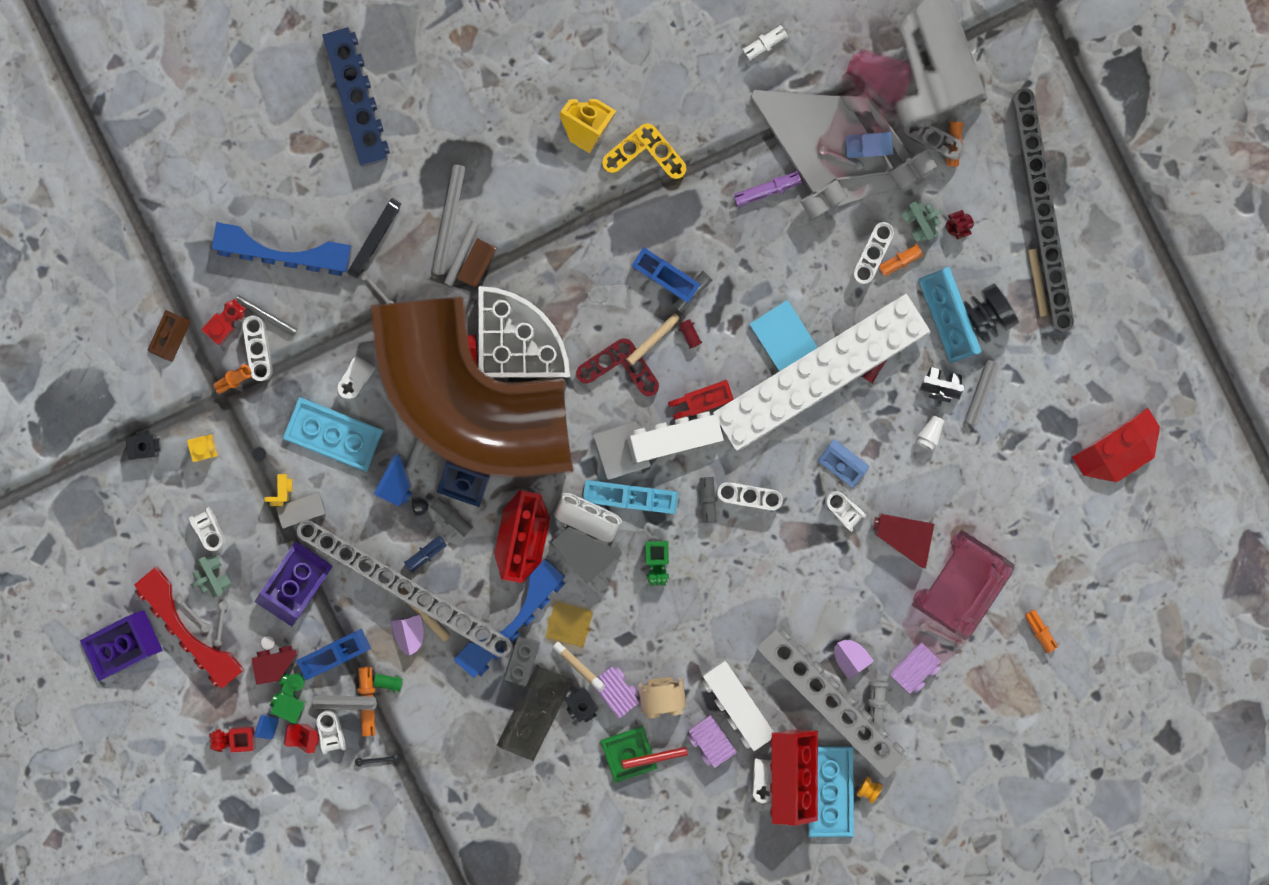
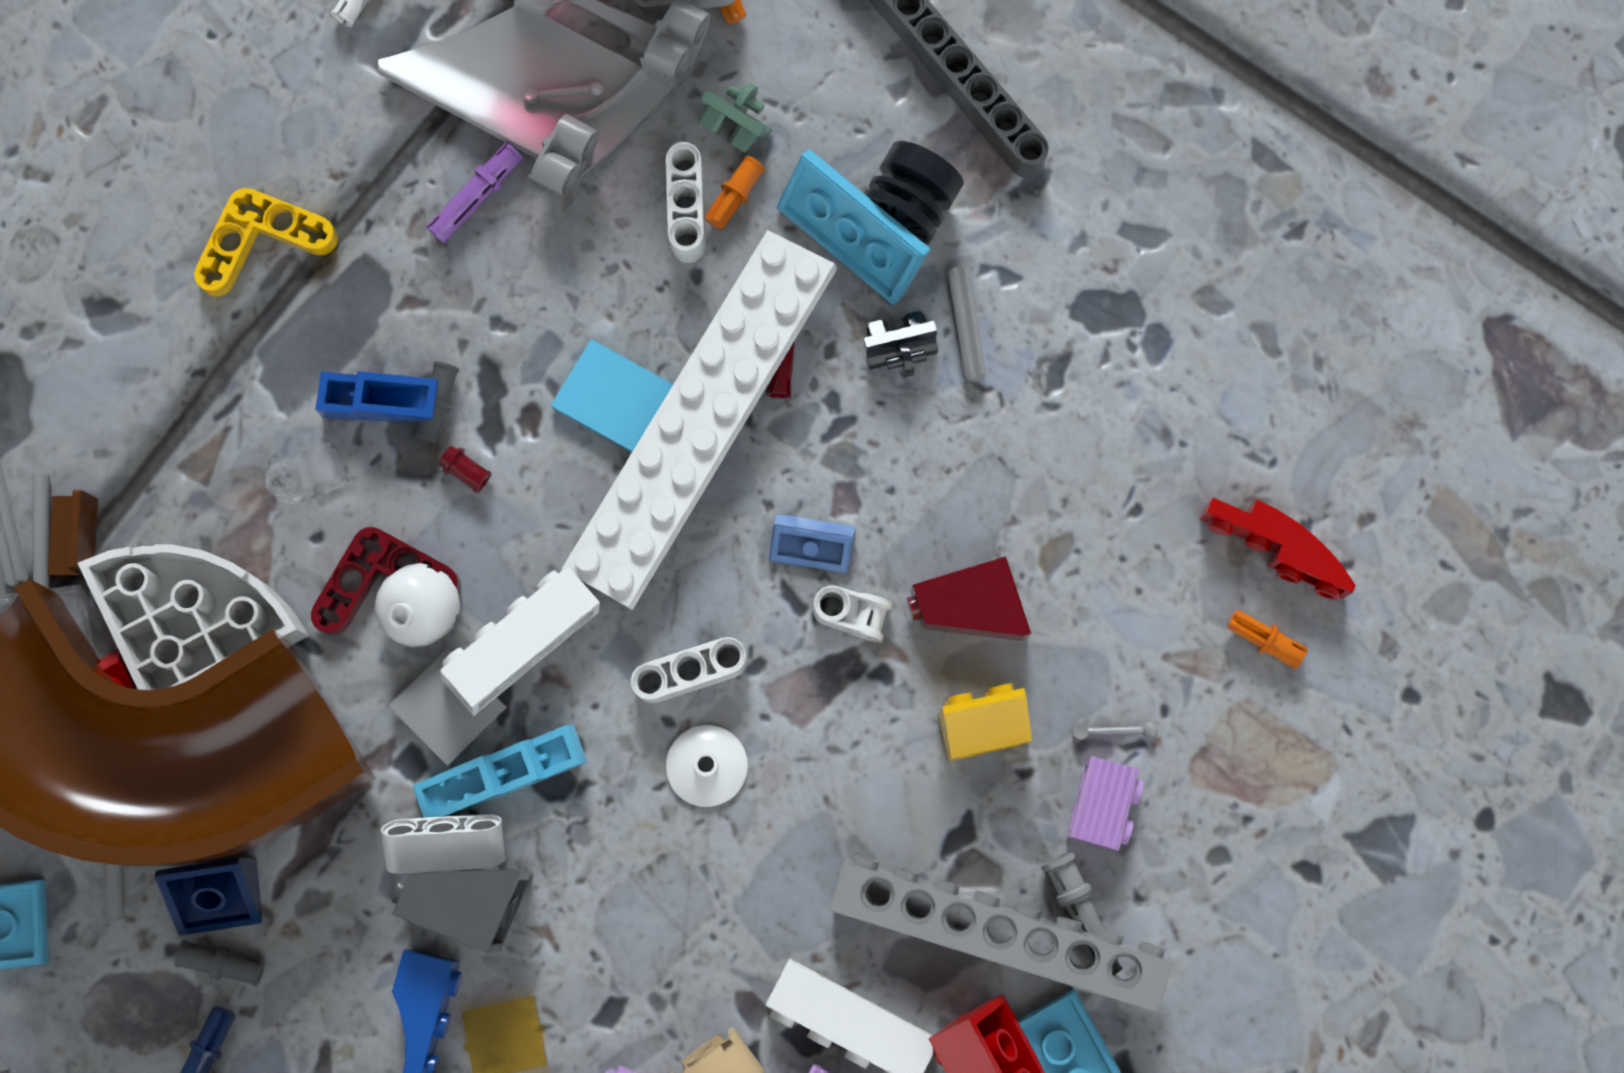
camera: 25 degrees left, 10 degrees down
blue slope [374,453,413,506] -> none
black hinge [411,497,429,516] -> none
red wedge [494,490,550,583] -> none
yellow slope [559,99,616,153] -> none
tan bar [626,313,681,365] -> none
green brick [646,541,669,587] -> none
red hinge [668,380,734,420] -> none
dark grey pin [699,477,718,523] -> none
lavender brick [834,640,874,680] -> none
medium blue slope [846,132,893,158] -> none
light orange wheel [857,776,883,804] -> none
clear pink windscreen [912,529,1015,640] -> none
white cone [916,416,945,451] -> none
dark red gear [946,210,974,240] -> none
tan bar [1028,249,1049,317] -> none
red wedge [1072,408,1160,483] -> none
none -> white cylinder [375,563,461,647]
none -> white dish [666,725,748,807]
none -> yellow slope [938,683,1032,762]
none -> red slope [1199,497,1356,600]

